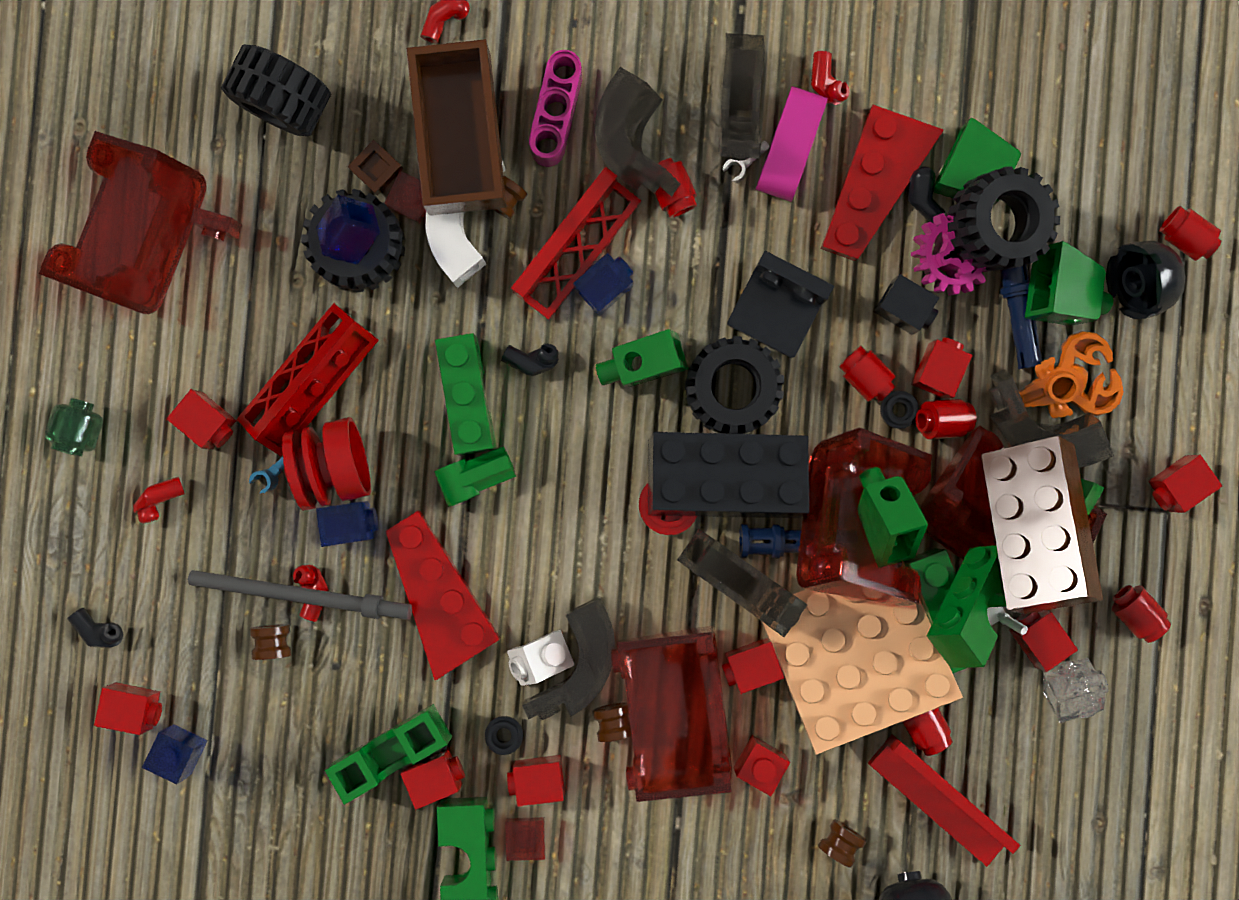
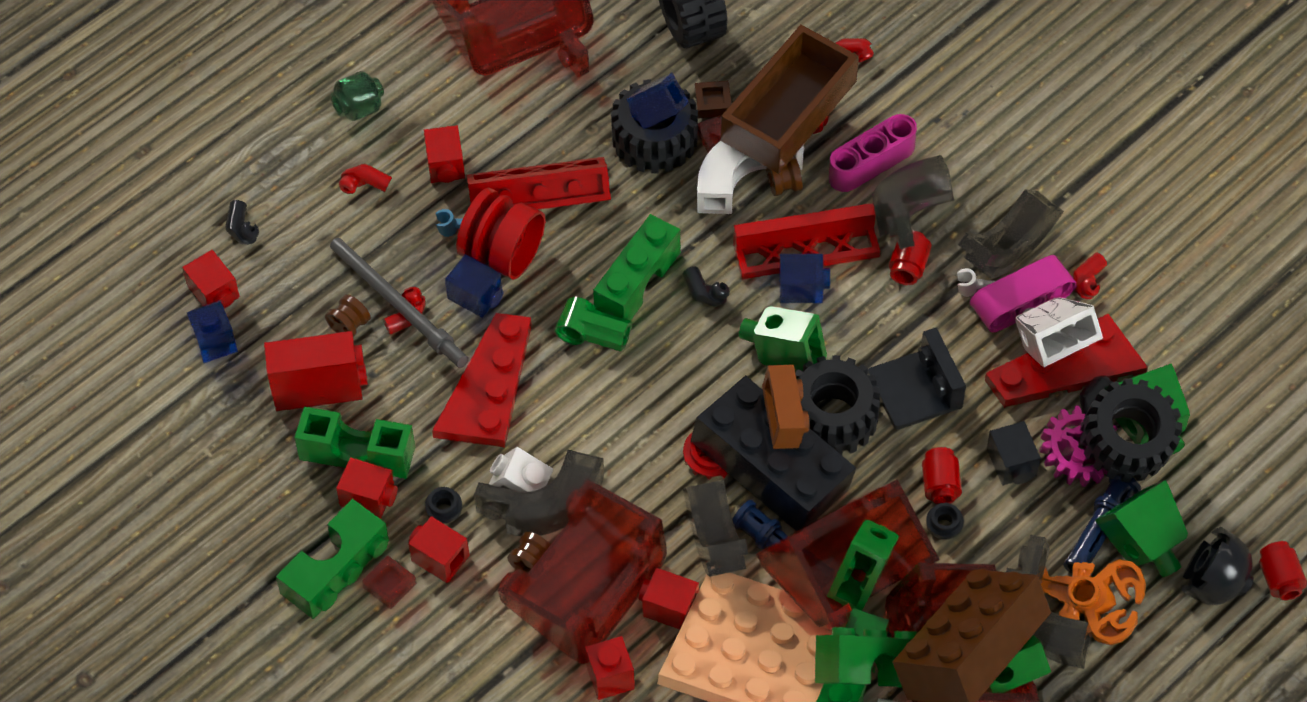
camera: 45 degrees right, 30 degrees down
red brick [911,337,973,400] -> none
red brick [915,399,977,440] -> none
none -> red brick [264,331,368,411]
none -> dark orange piece [762,365,809,449]
none -> white torso [1015,297,1103,367]

